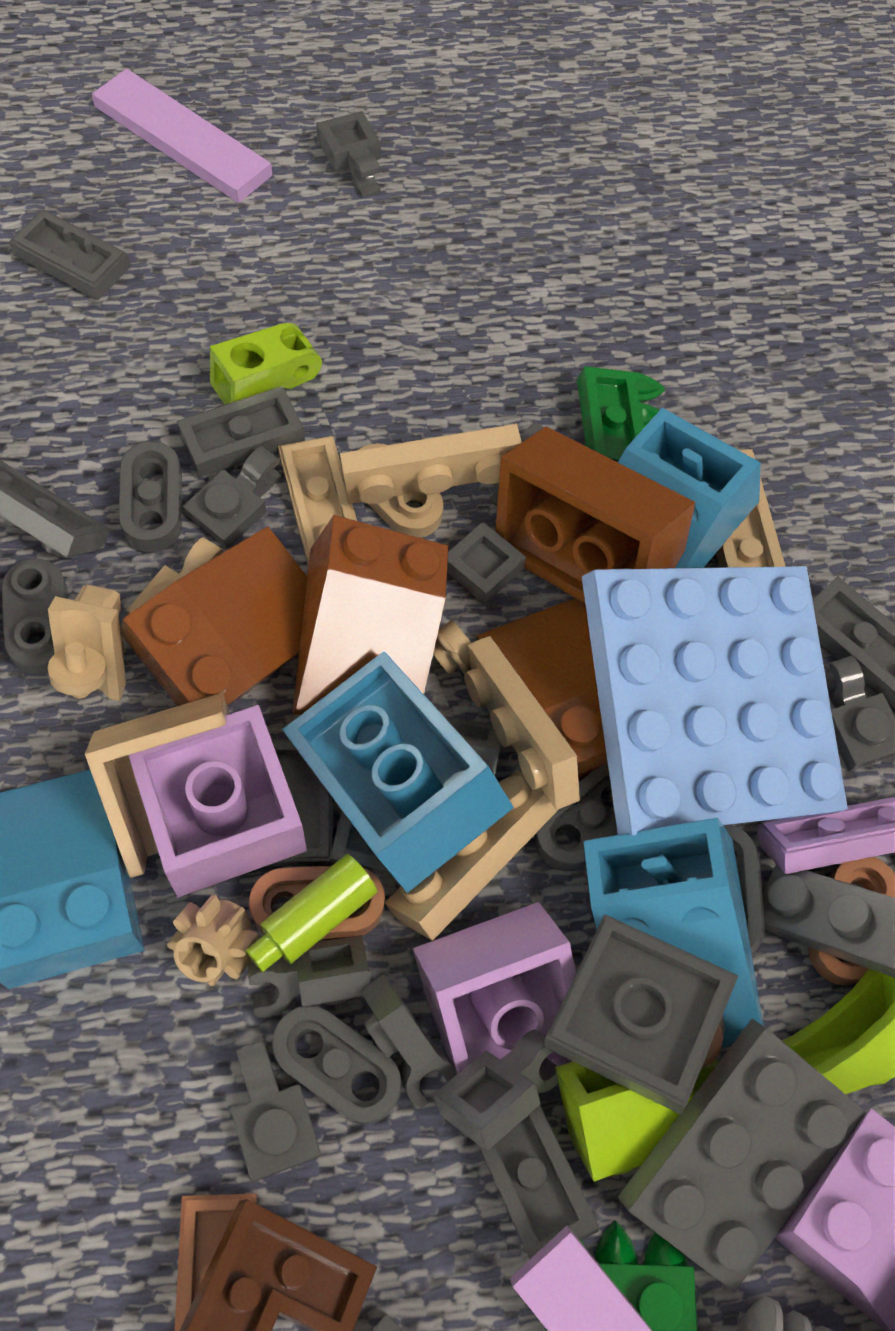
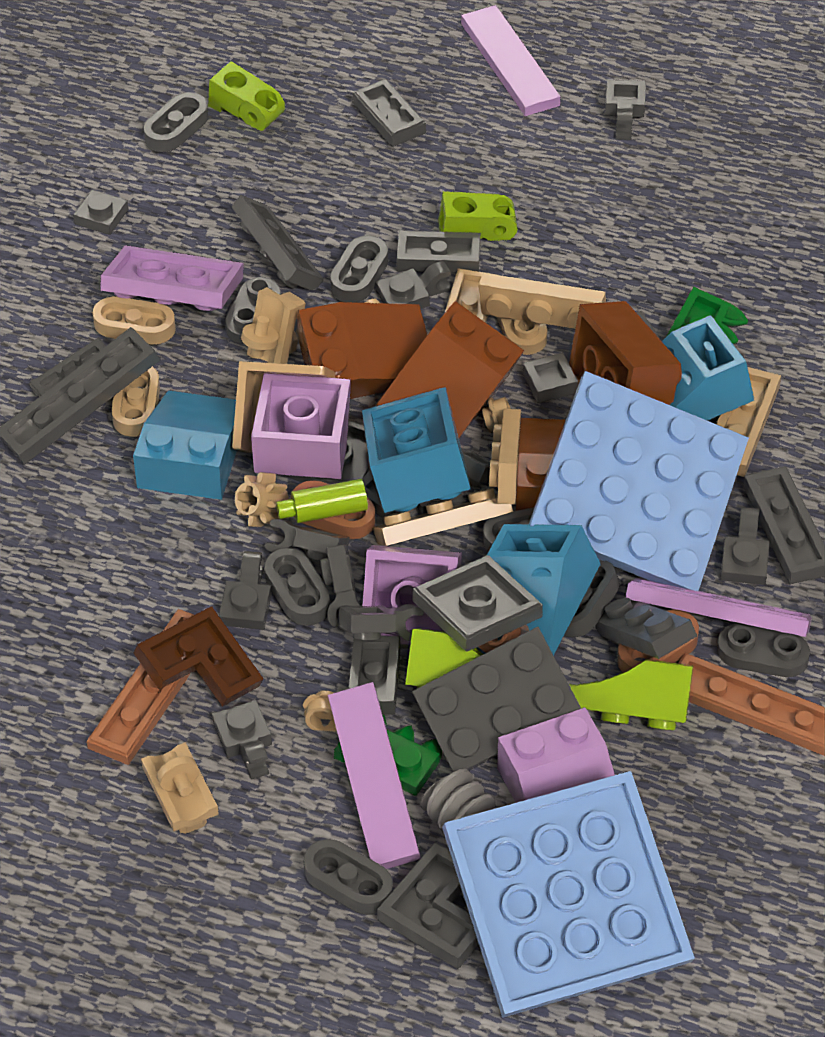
camera: 35 degrees right, 15 degrees down
none -> tan plate [303,691,337,732]

